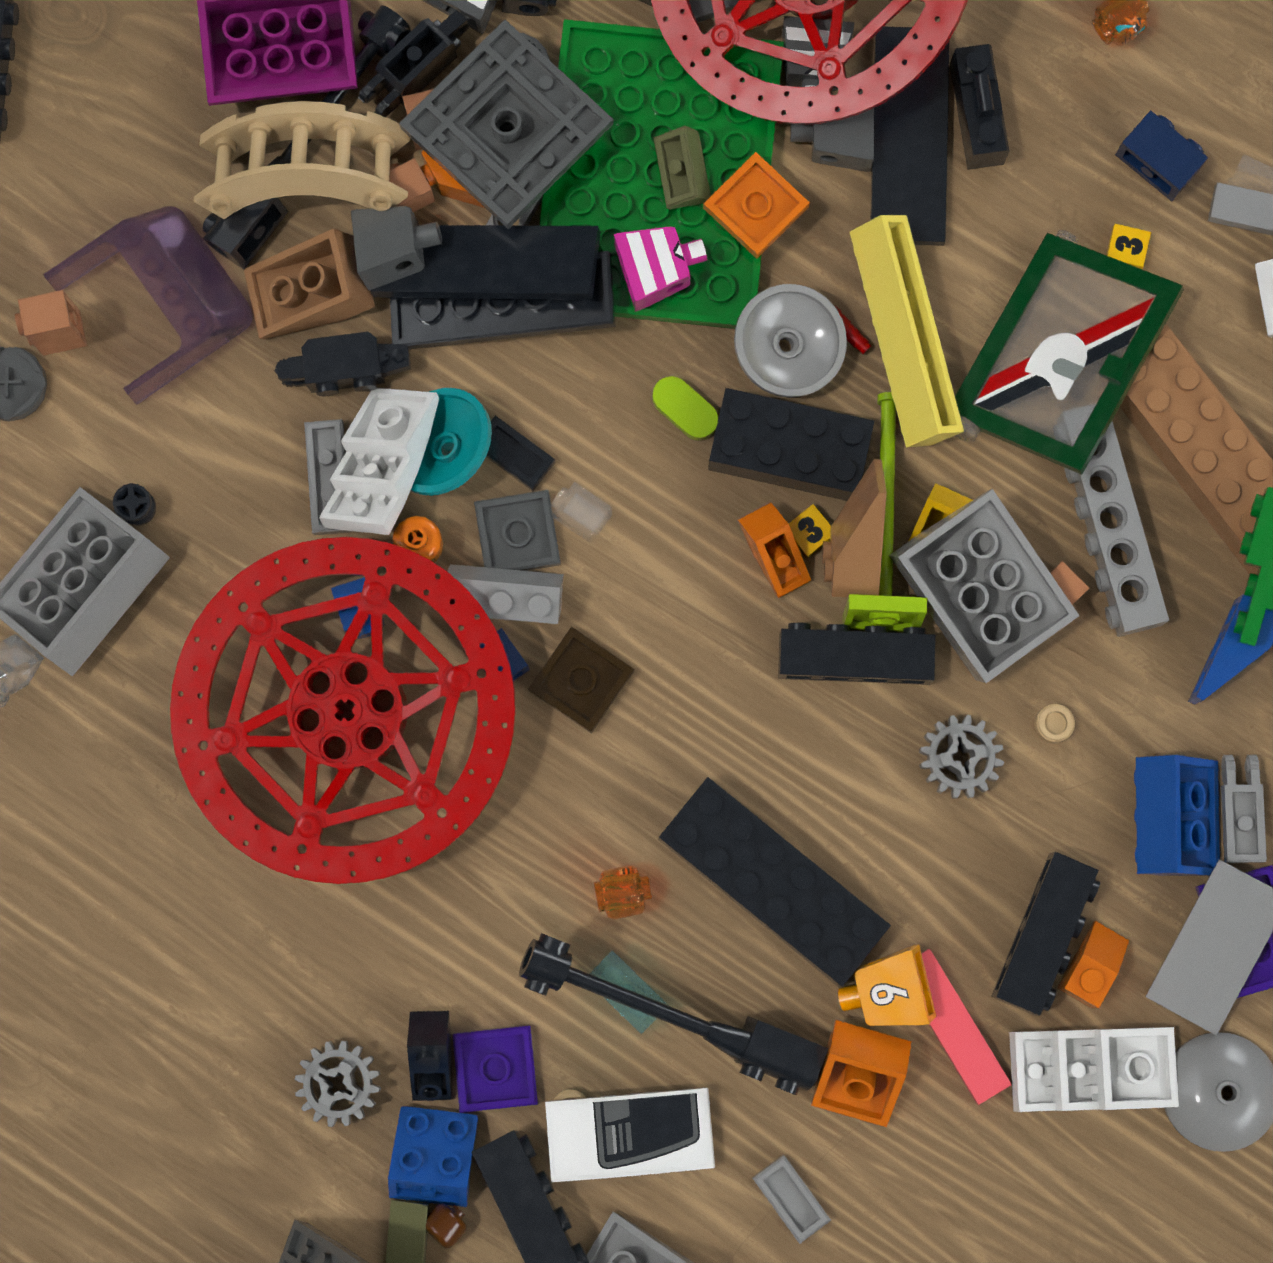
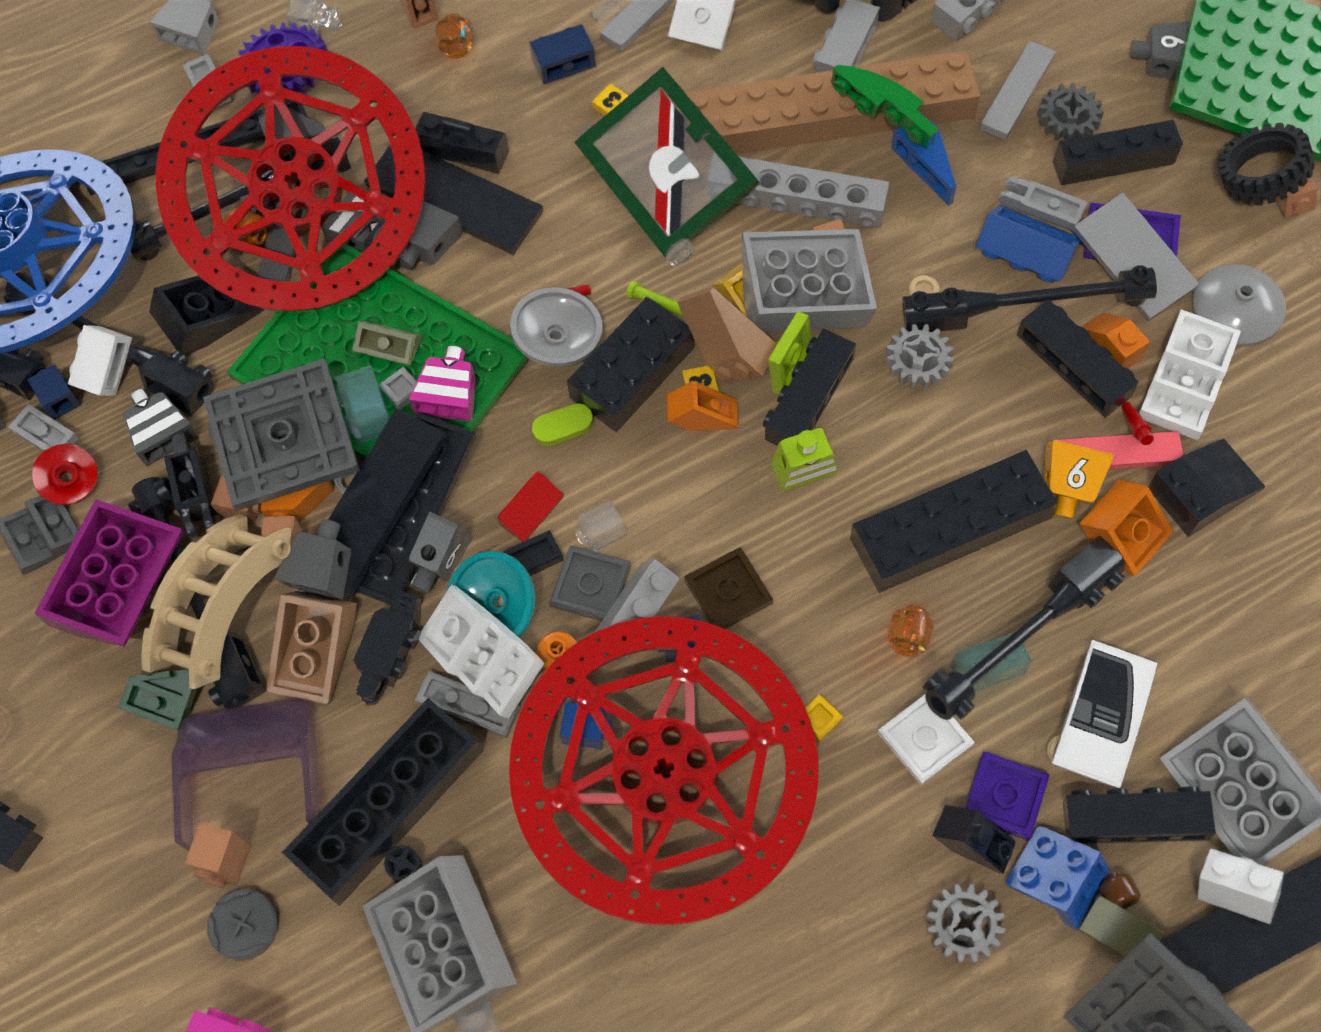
camera: 60 degrees left, 15 degrees down
orange plate [703,152,810,259] -> none
light grey tile [752,1154,831,1244] -> none
light yellow brick [850,215,964,448] -> none
none -> dark green wing [118,669,197,730]
none -> black brick [282,698,483,906]
none -> clear light blue brick [335,365,389,443]
none -> light grey tile [379,367,417,410]
none -> dark grey torso [409,512,472,593]
none -> red slope [497,471,564,542]
none -> lime torso [771,428,838,492]
none -> yellow tile [800,694,843,743]
none -> white plate [877,695,975,786]
none -> black bar [902,265,1157,332]
none -> red animal [1121,402,1154,445]
none -> black slope [1148,438,1266,537]

